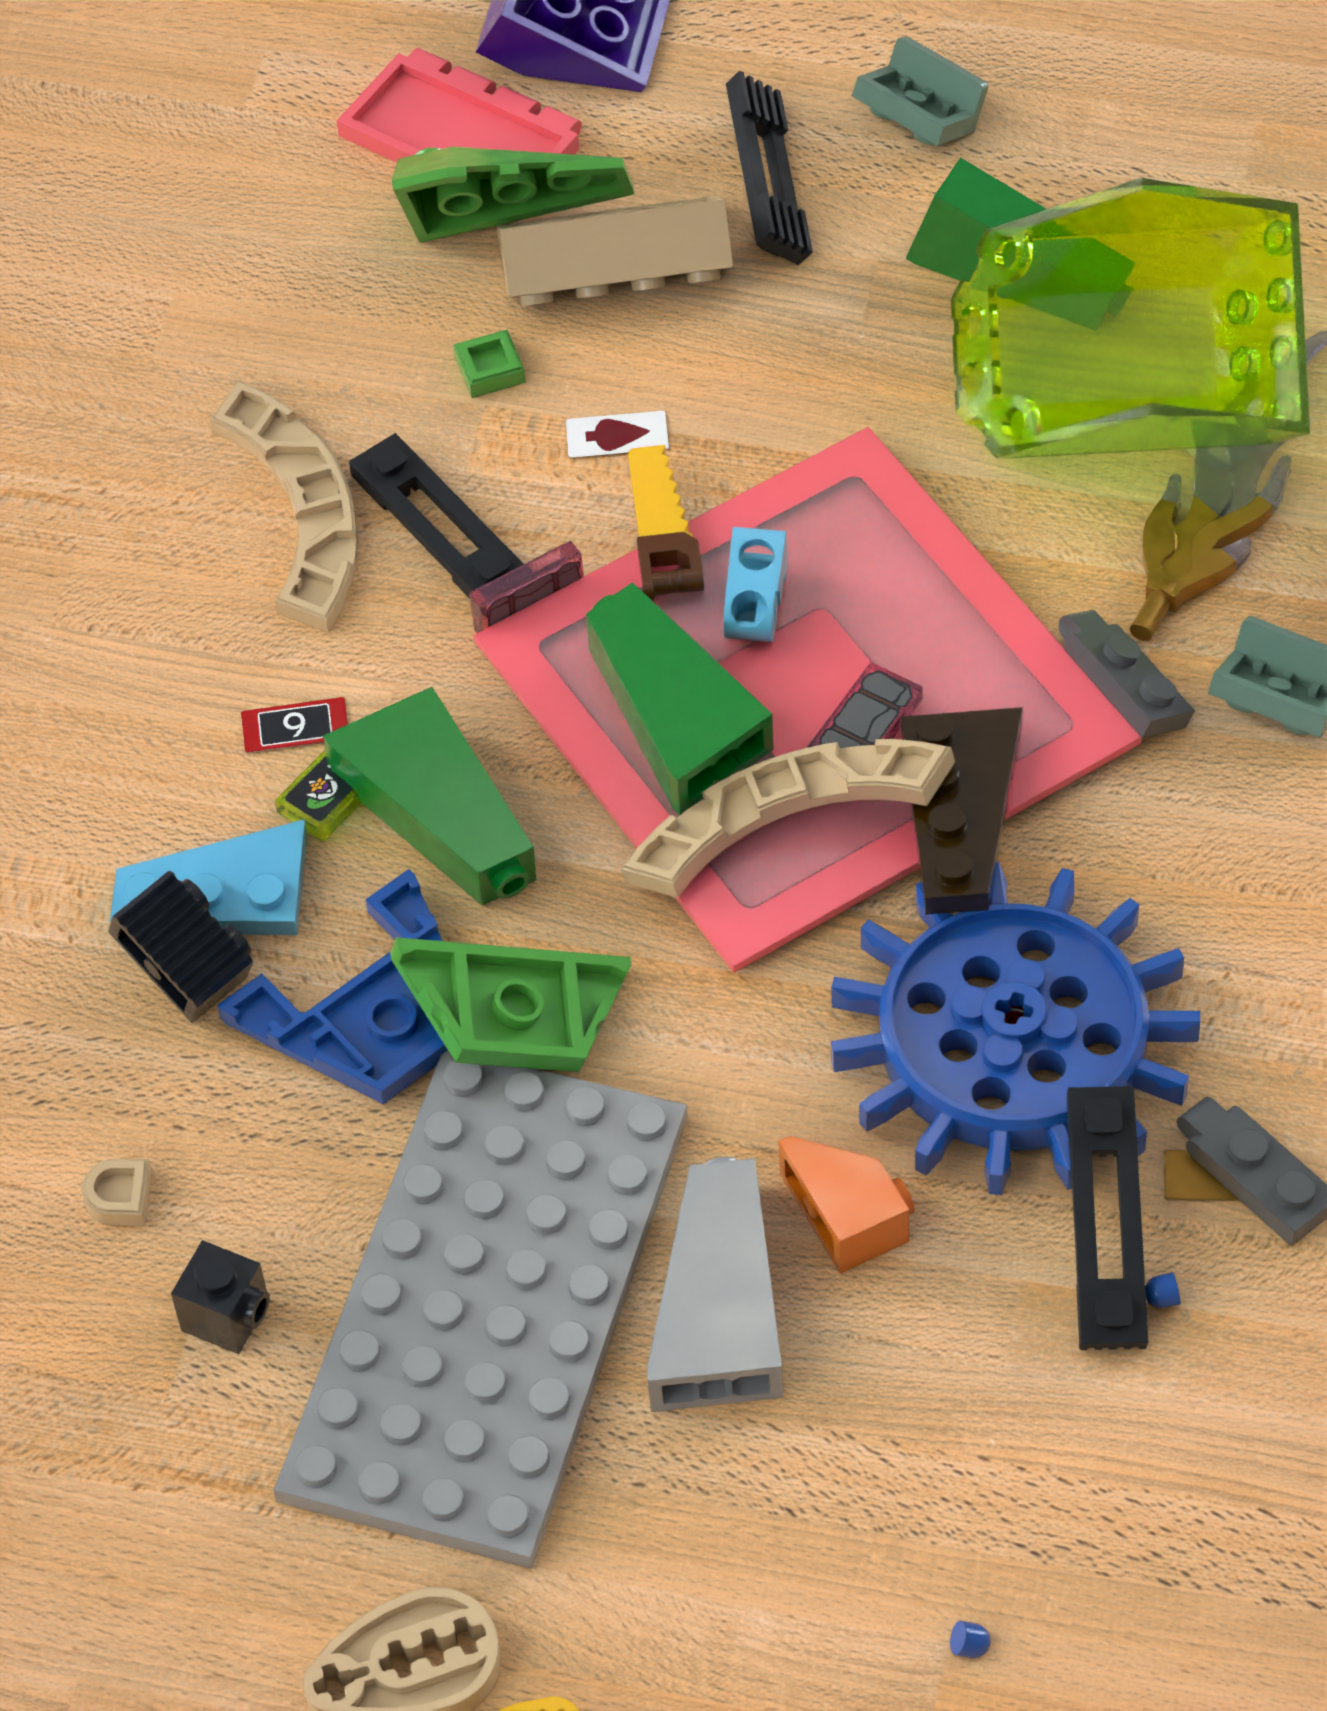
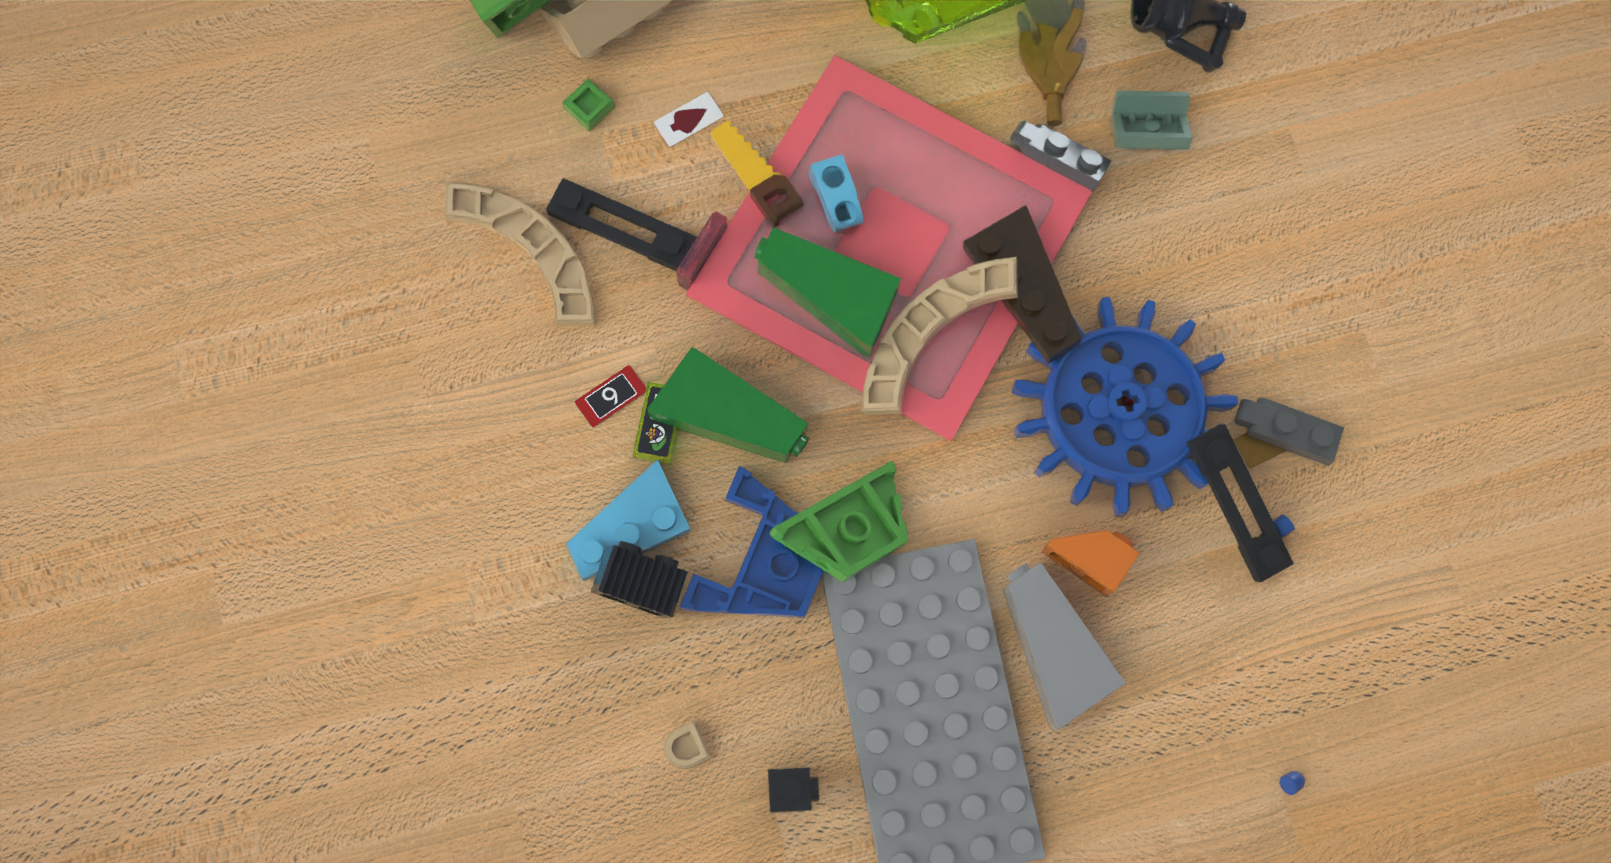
camera: 35 degrees left, 20 degrees up
tile [808,662,923,748] -> none

